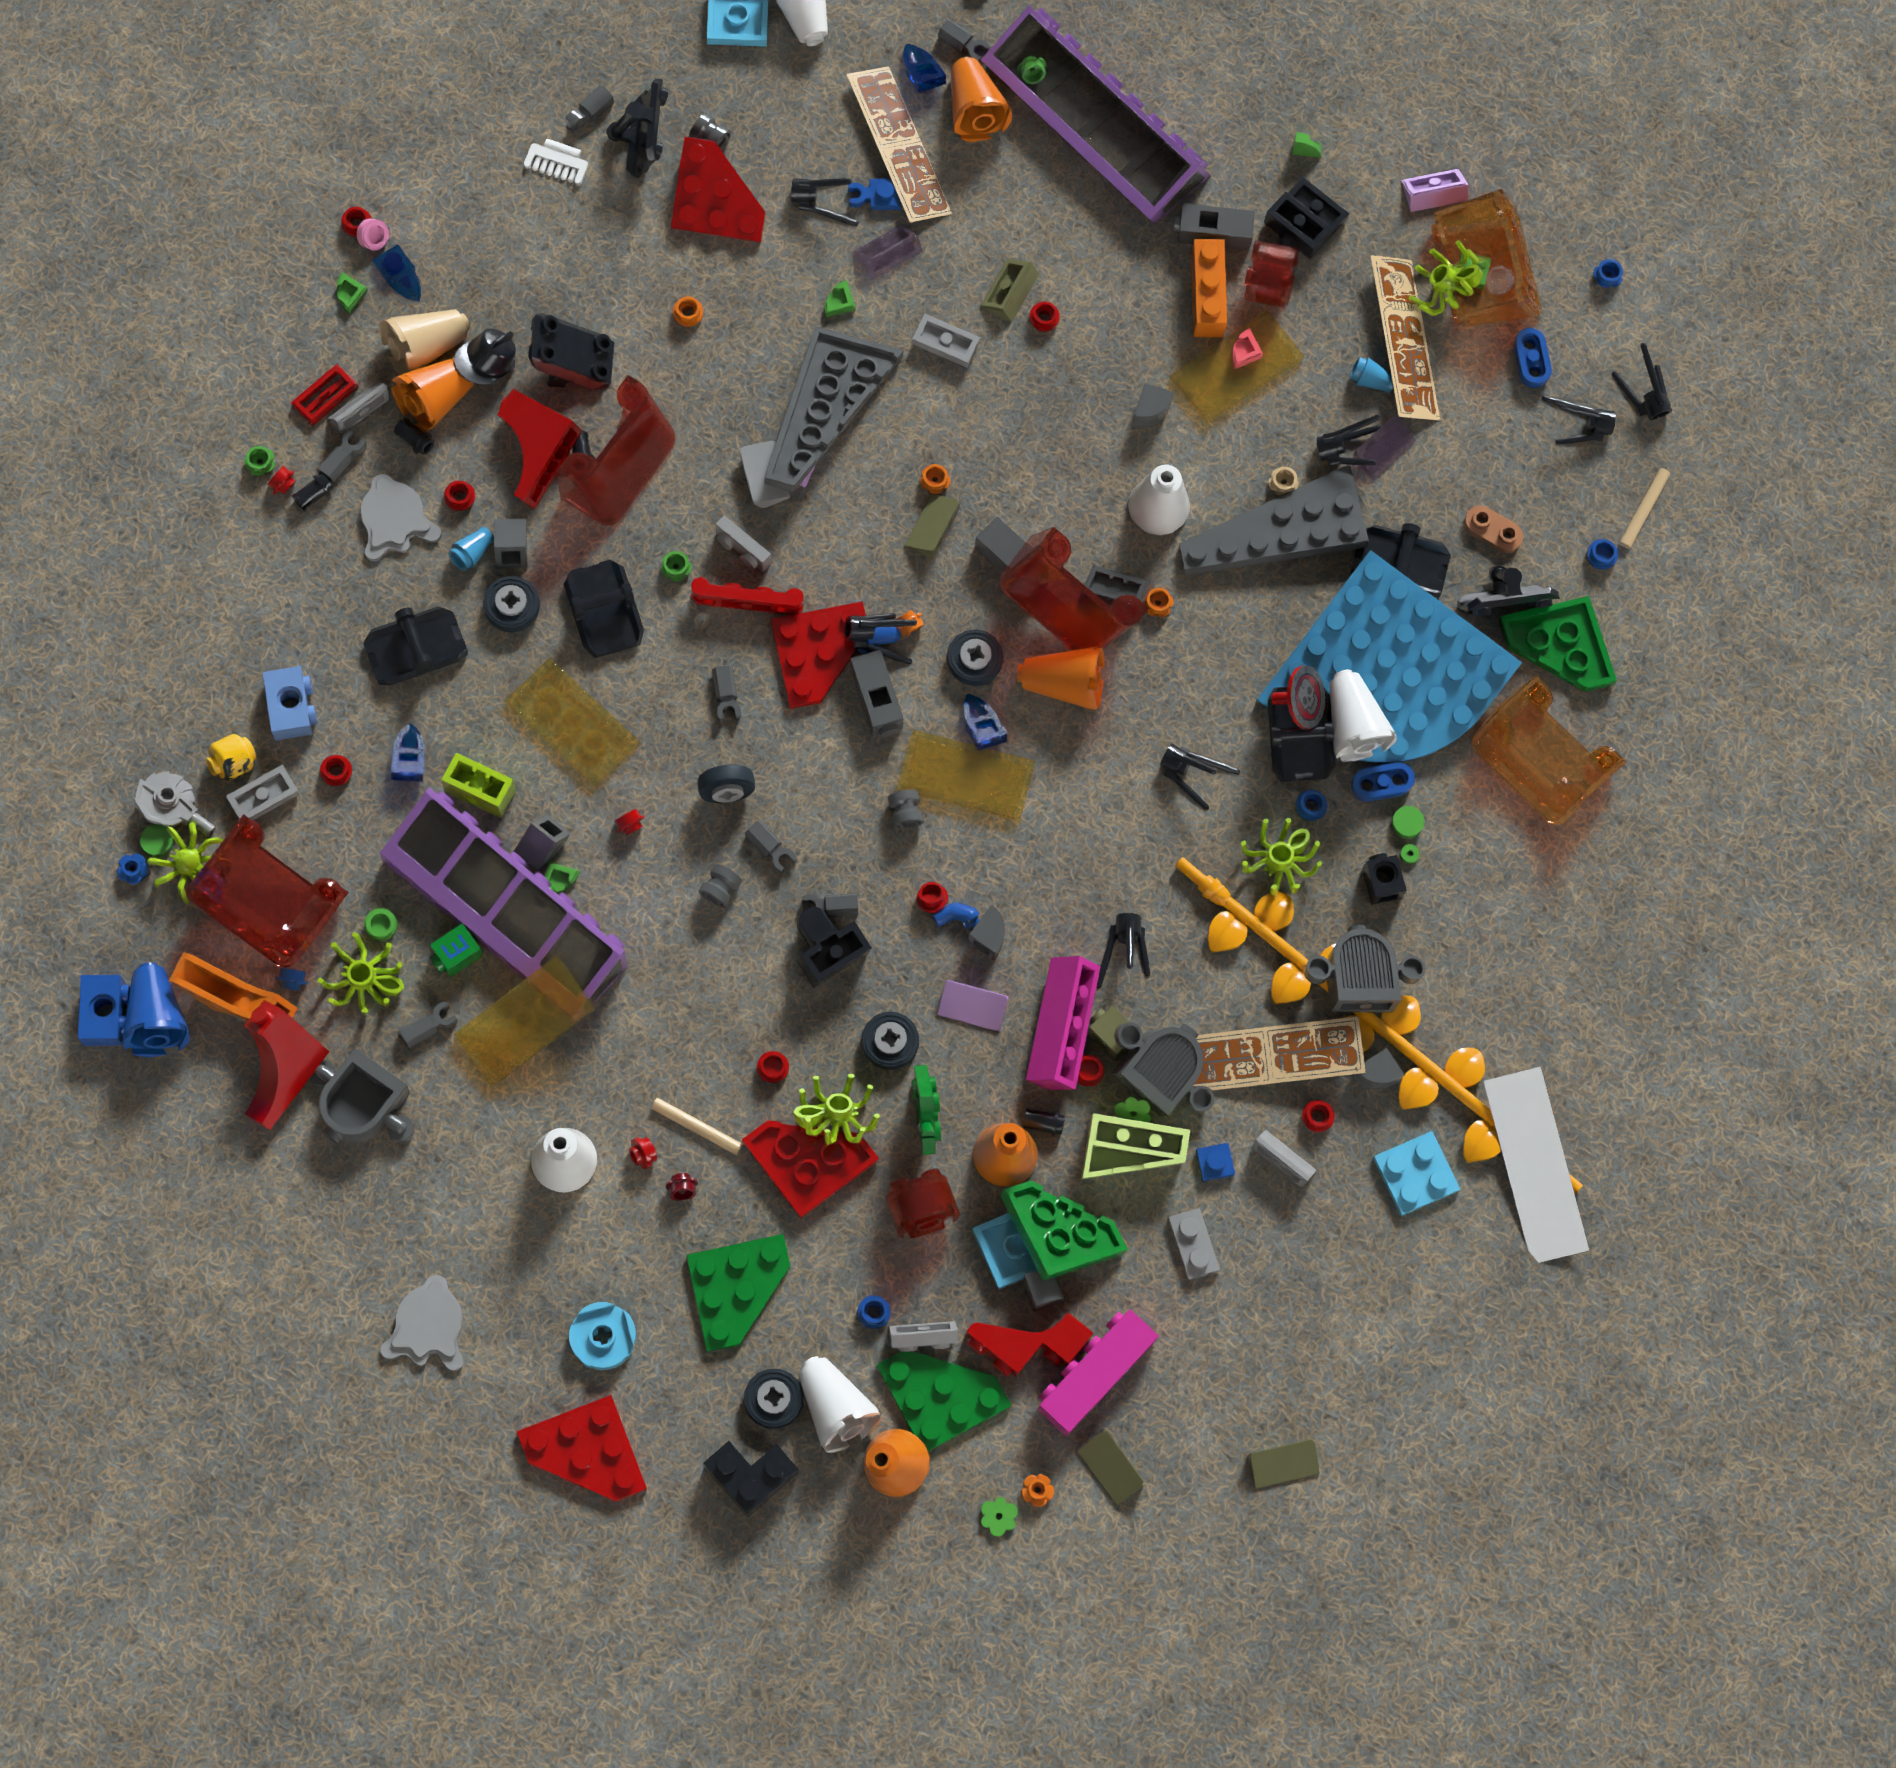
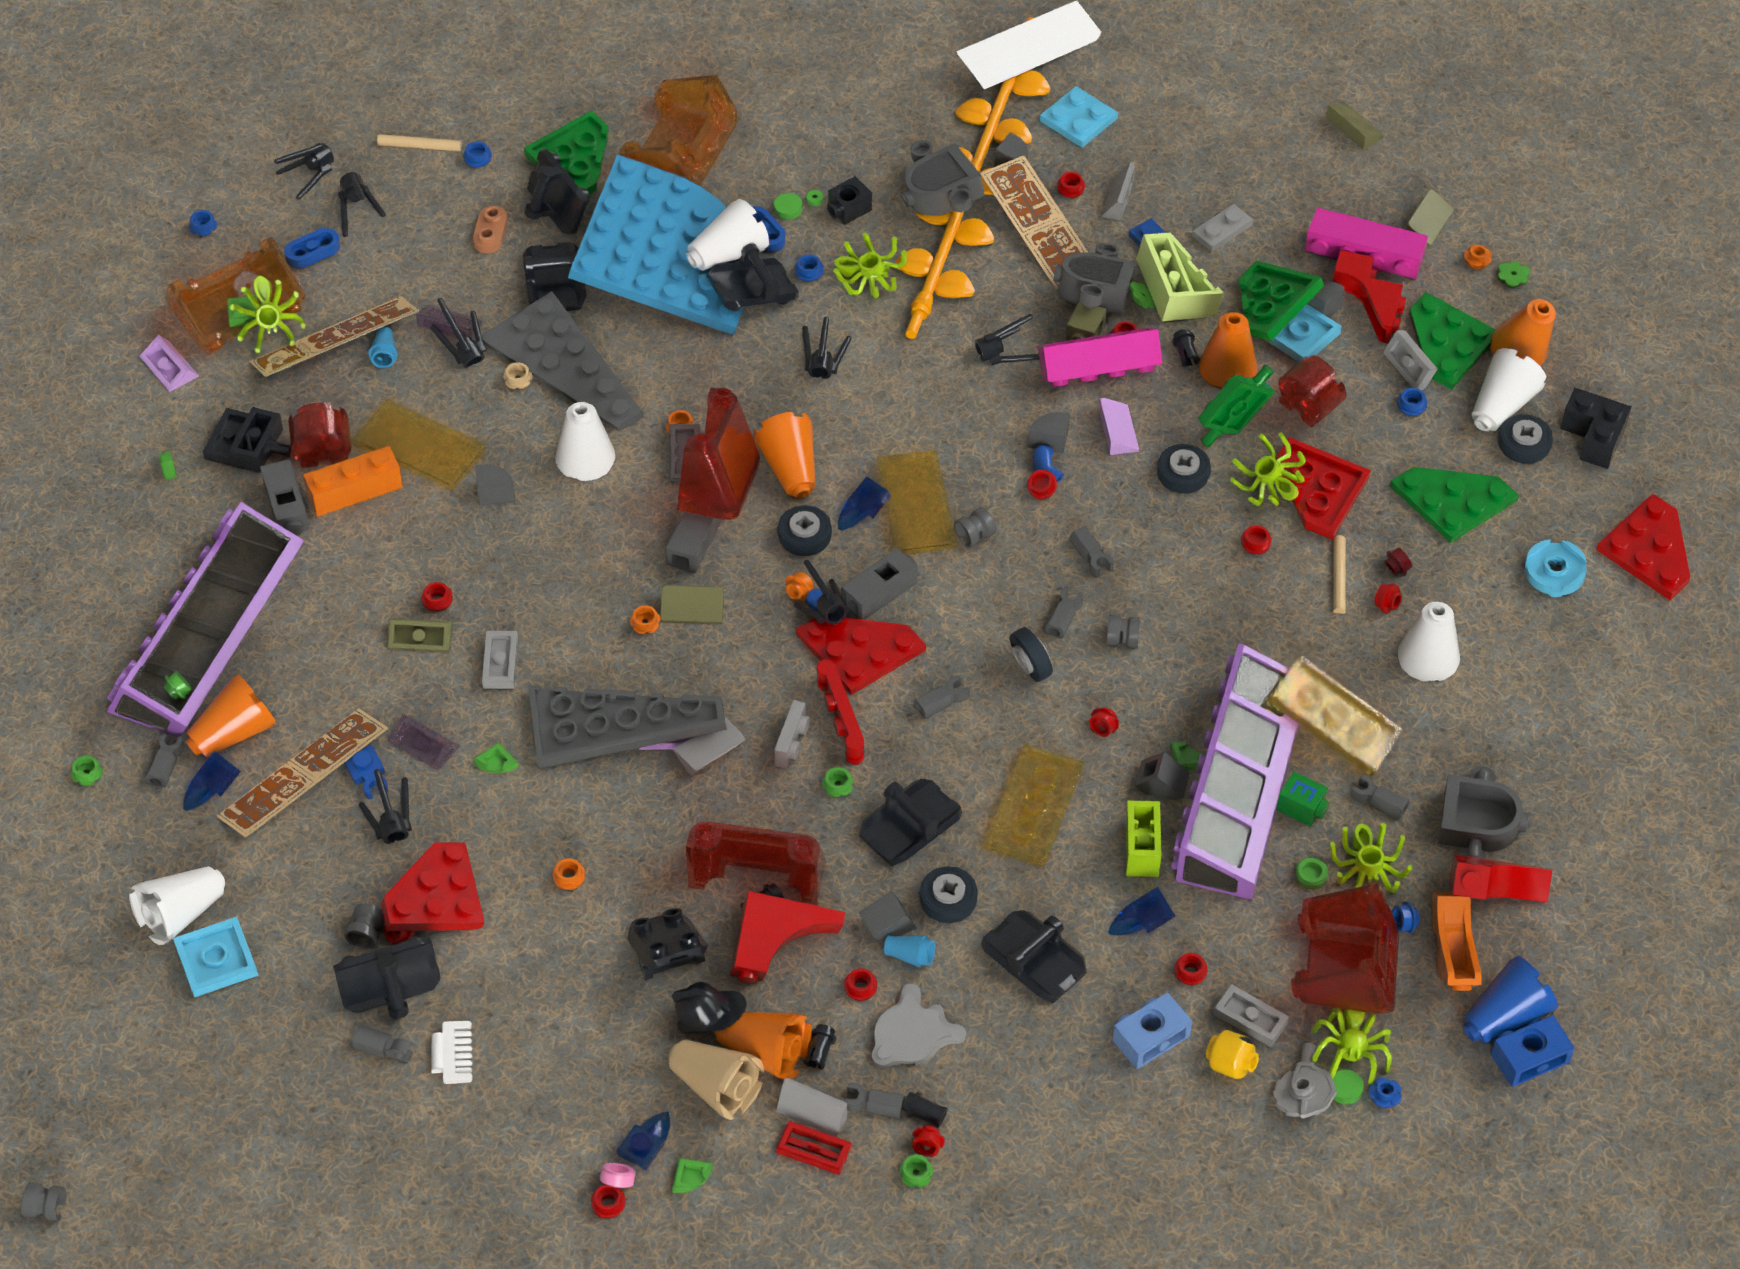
camera: 105 degrees left, 20 degrees down
light grey tile [381,1275,464,1371] -> none
black brick [796,907,872,988] -> none
coral tile [1231,328,1263,370] -> none
shield [1271,665,1325,729] -> none

